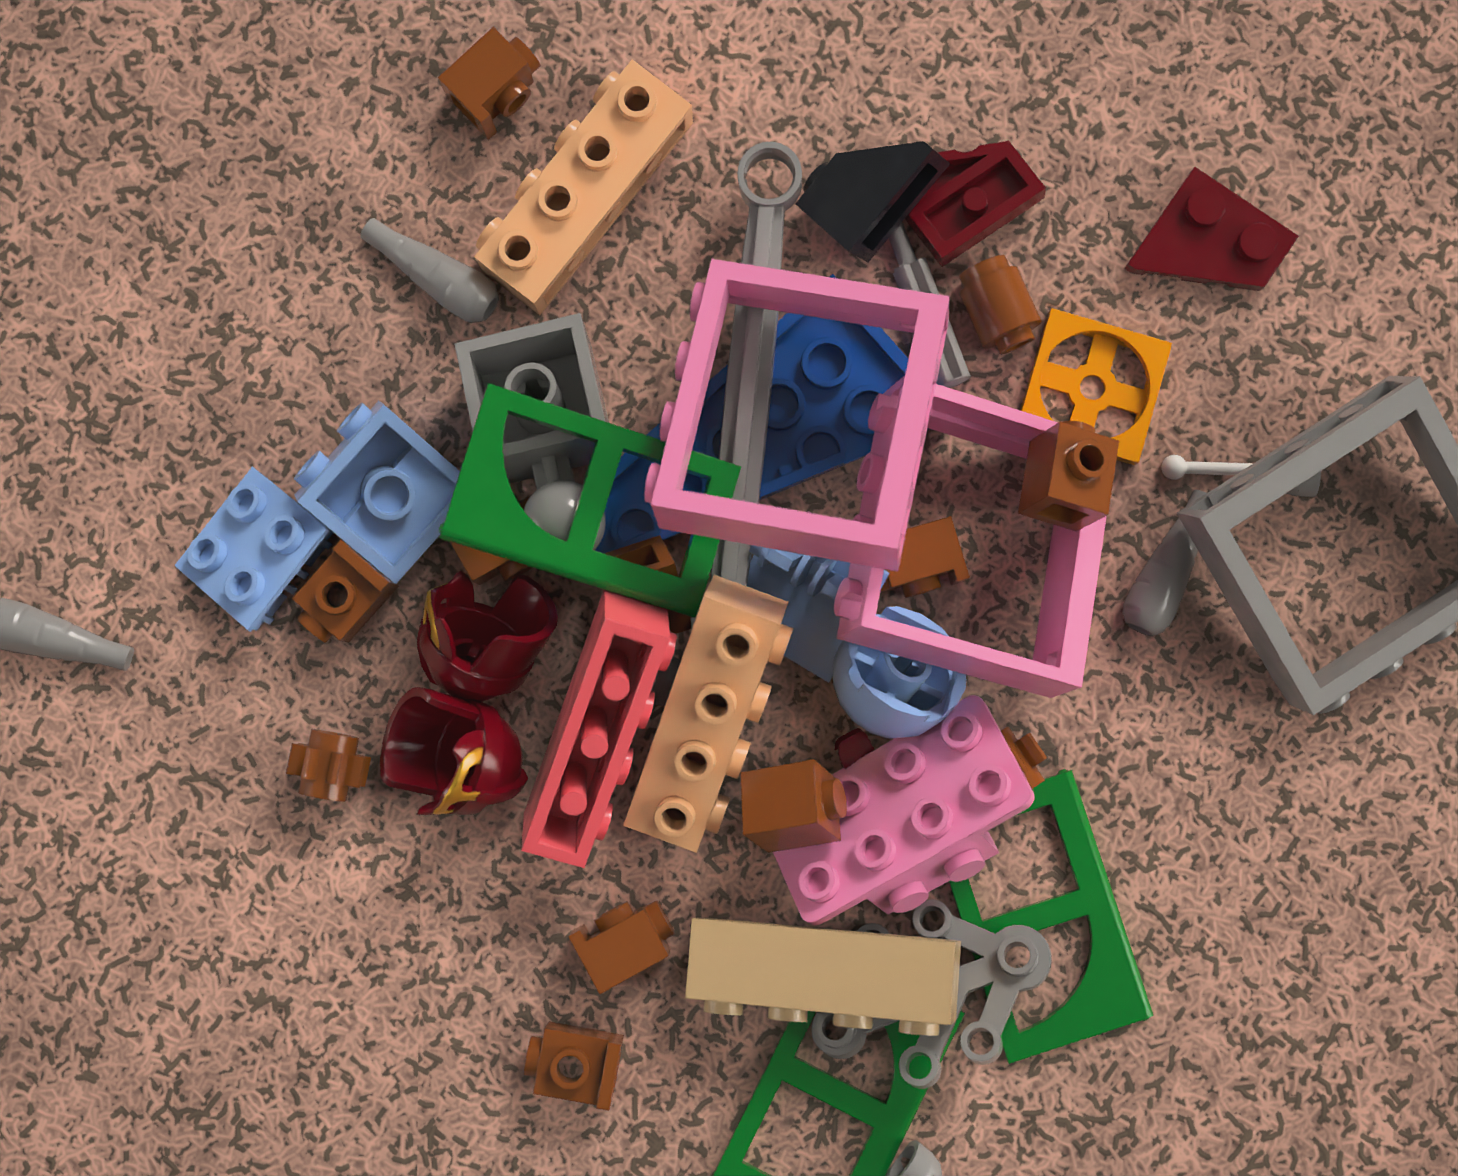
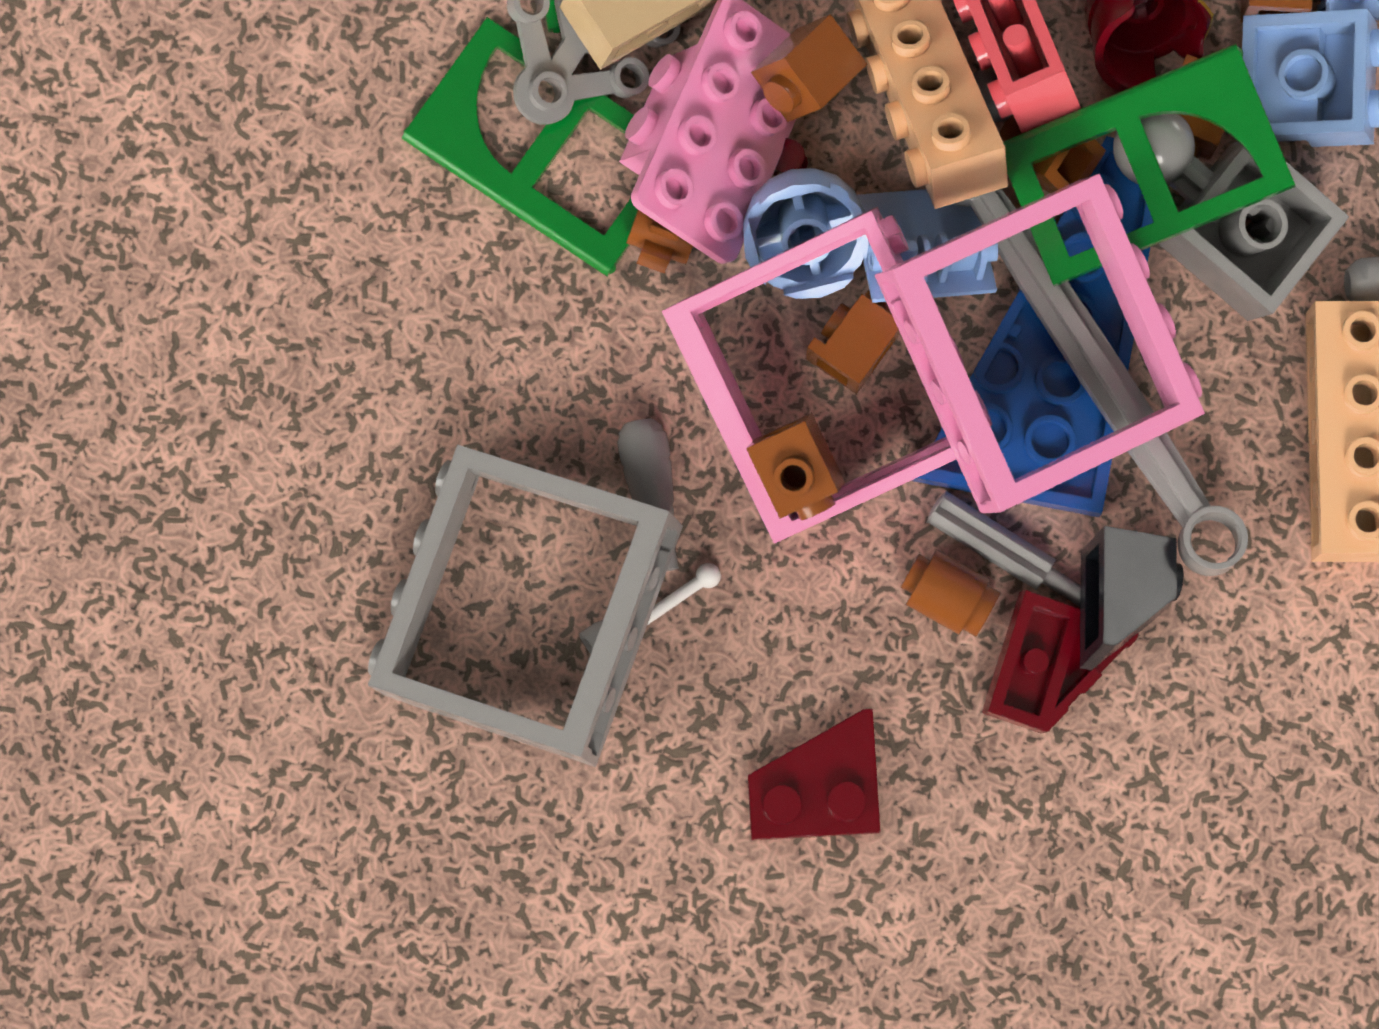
camera: 140 degrees right, 5 degrees down
light orange piece [1020,308,1172,465] -> none

